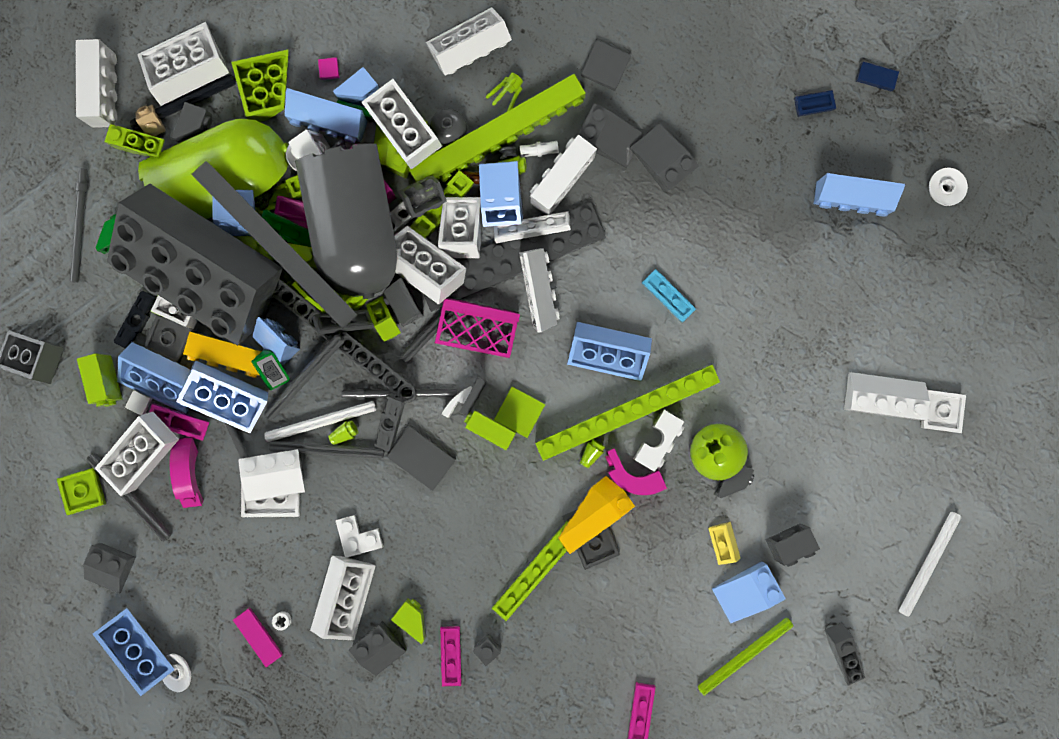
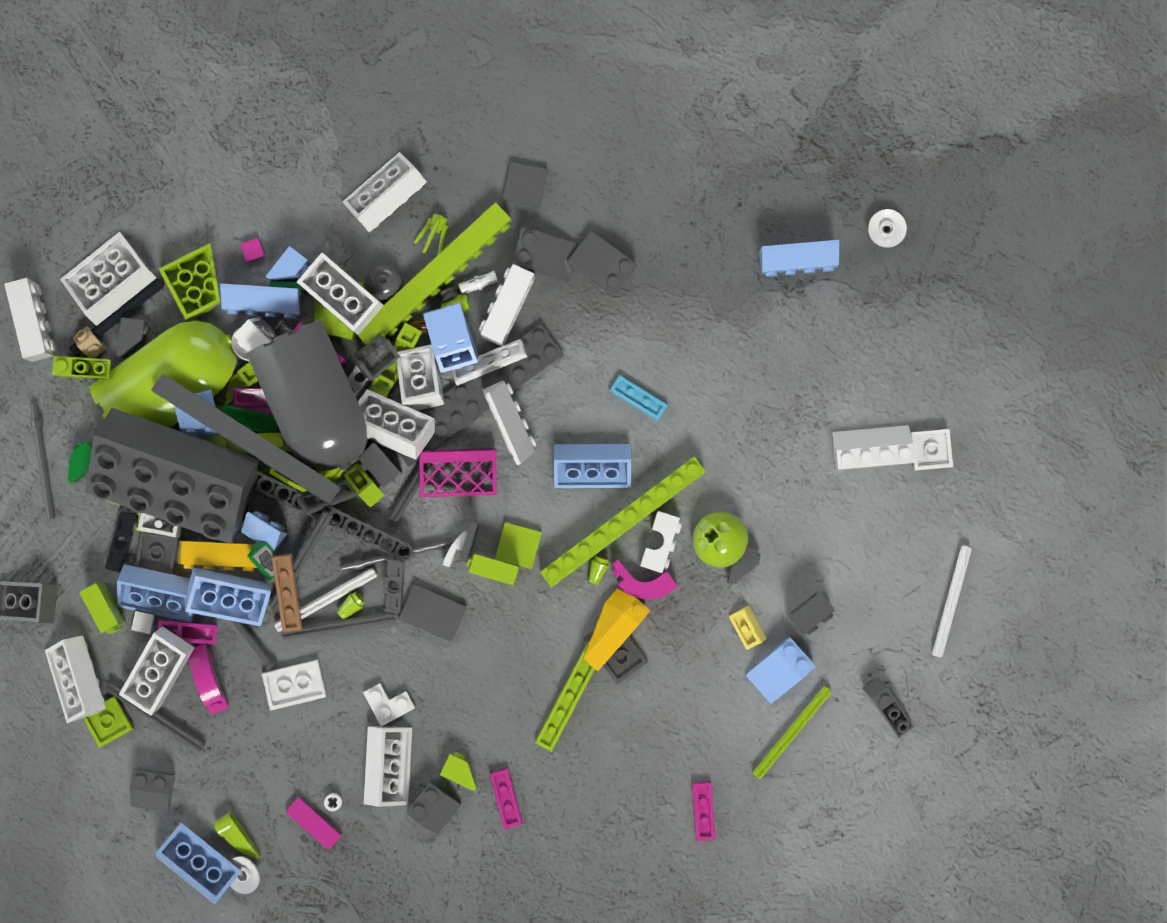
camera: 10 degrees left, 0 degrees up
white slope [238,449,305,502] -> none
dark grey brick [473,634,501,666] -> none
dark blue tile [794,90,836,117] -> none
dark blue tile [856,62,899,91] -> none
none -> white slope [45,636,106,723]
none -> lime piece [213,812,261,859]
none -> medium nougat tile [272,553,303,632]

